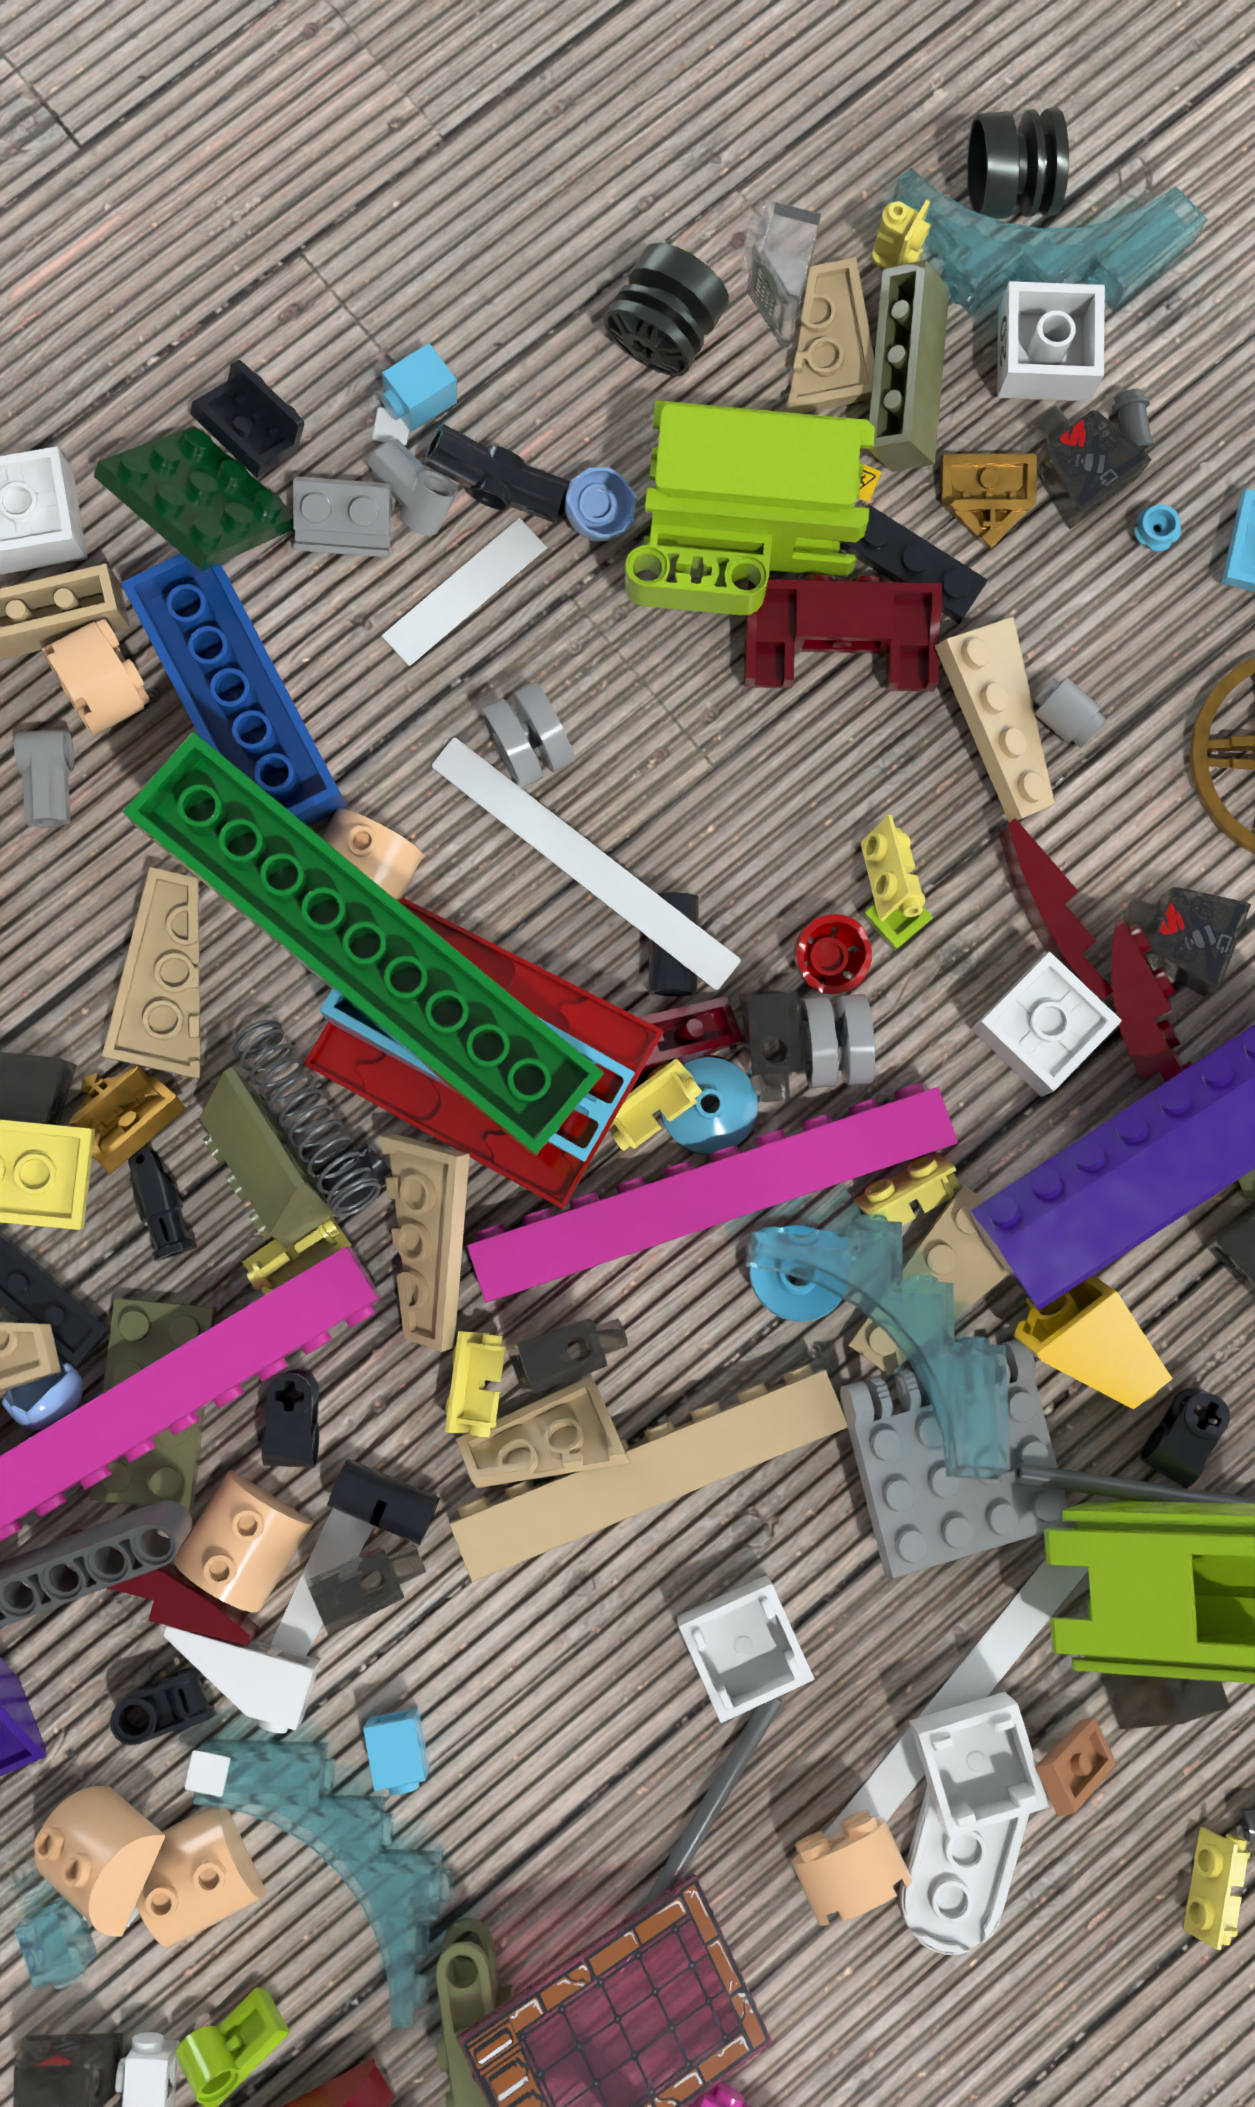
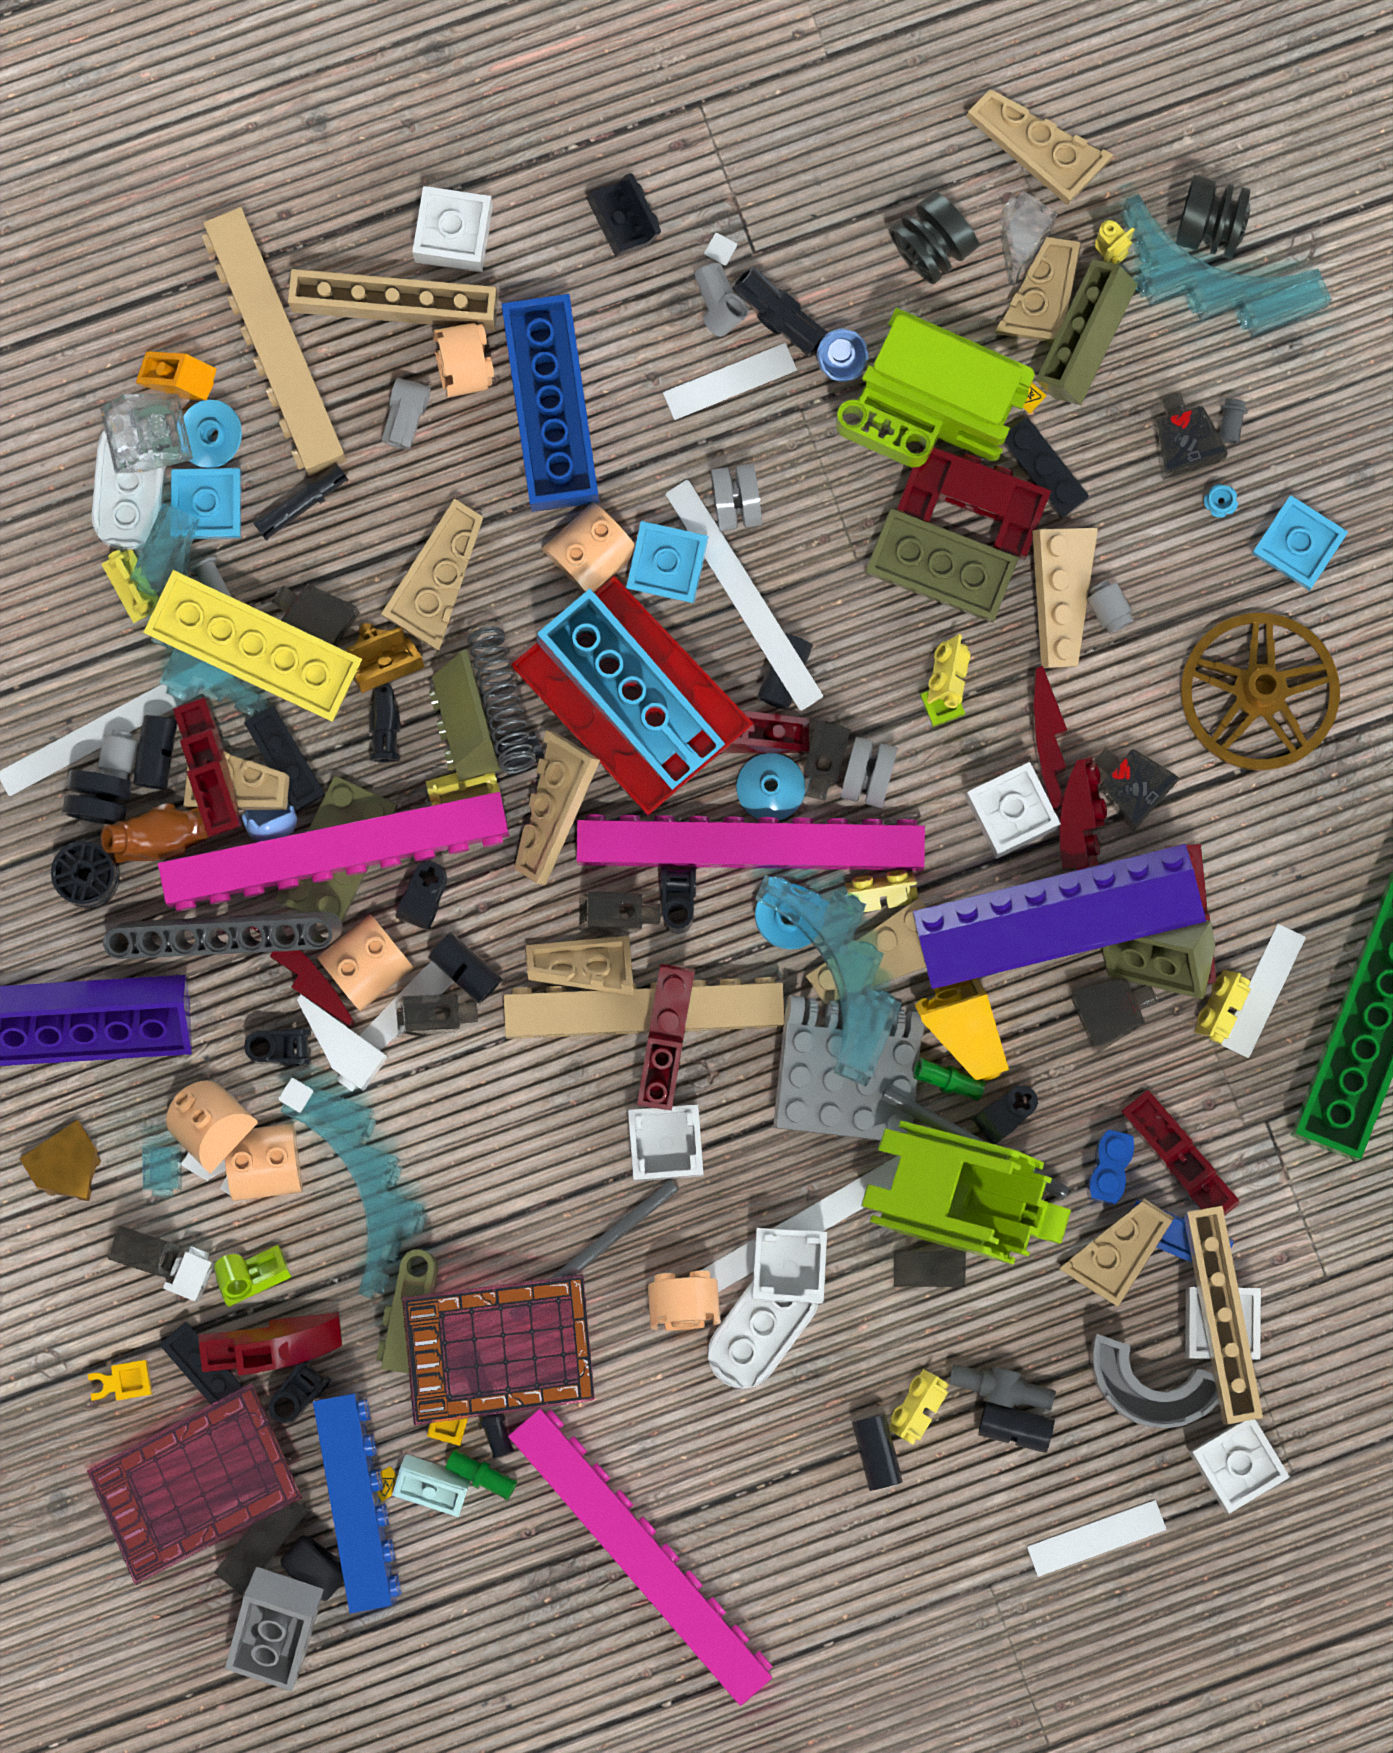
camera: 30 degrees right, 0 degrees up
dark green plate [93,426,293,571] -> none
green brick [123,732,604,1156] -> none
light grey plate [293,476,392,557] -> none
medium azure brick [363,1707,430,1795] -> none
medium azure brick [381,343,457,432] -> none
light yellow hinge [445,1331,506,1437] -> none
light yellow hinge [609,1058,703,1151] -> none
red helmet [794,914,872,995] -> none
pearl gold slope [940,454,1037,549] -> none
white brick [997,281,1105,401] -> none
nougat plate [1035,1717,1117,1816] -> none
none -> medium azure plate [626,521,709,603]
none -> dark red slope [637,964,695,1111]
none -> black piece [661,866,696,934]
none -> black pin [852,1414,903,1491]
none -> olive plate [865,508,1019,623]
none -> green pin [913,1058,985,1101]
none -> tan wing [966,89,1113,205]

